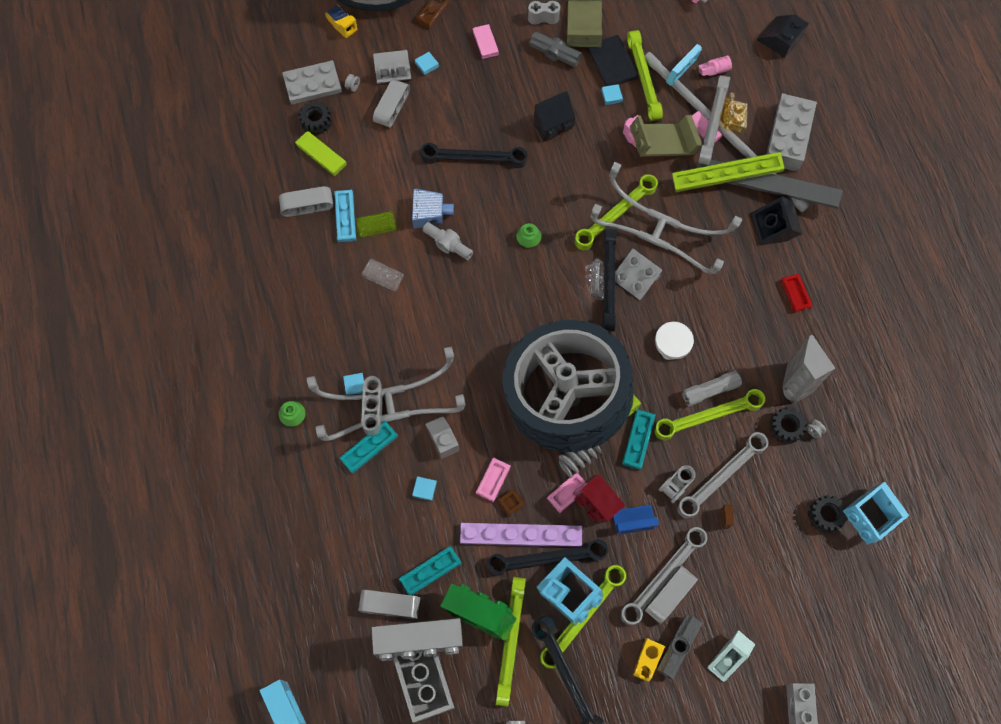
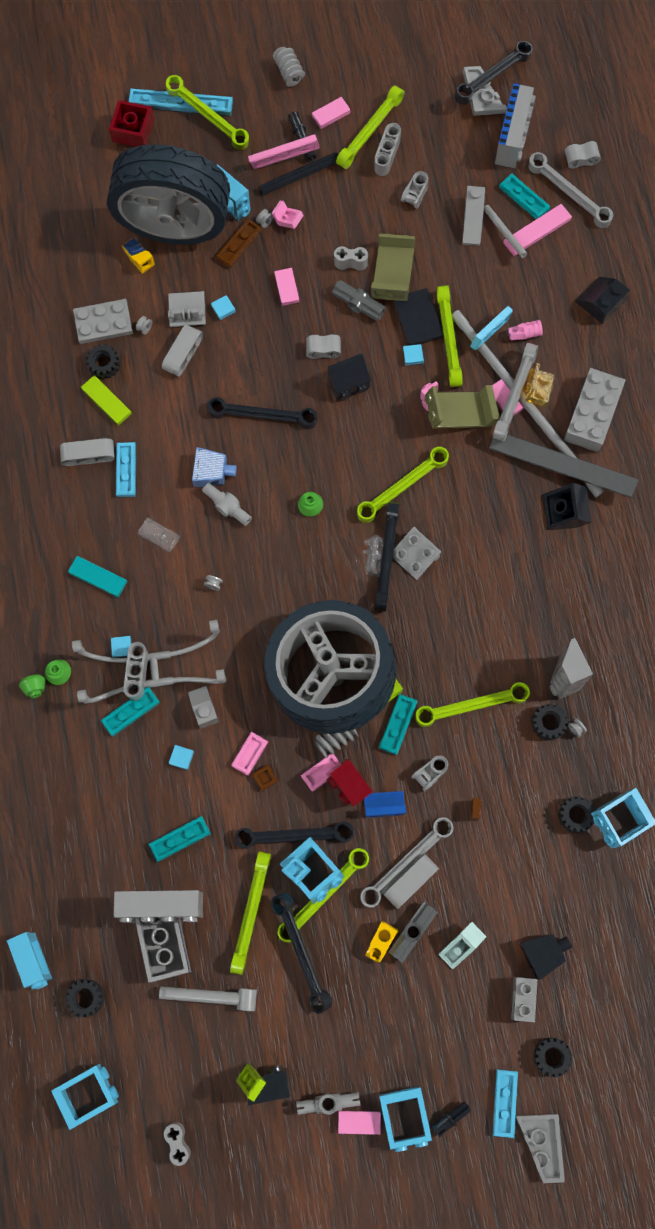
camera: 10 degrees right, 5 degrees up
clear neon green tile [356,211,396,237] -> none
light grey beam [358,590,421,619] -> none
green brick [440,583,517,642] -> none
lavender plate [460,523,582,547] -> none
light grey bar [590,162,742,274] -> none
white tile [655,322,694,360] -> none
lime plate [672,152,785,192] -> none
light grey piece [677,432,768,519] -> none
light grey axle [682,370,742,407] -> none
red tile [780,274,813,313] -> none
none -> bright green cone [19,674,45,698]
none -> teal tile [68,556,128,598]
none -> light grey bush [204,575,223,591]
none -> light grey axle [306,335,341,359]
none -> black torso [519,934,572,980]

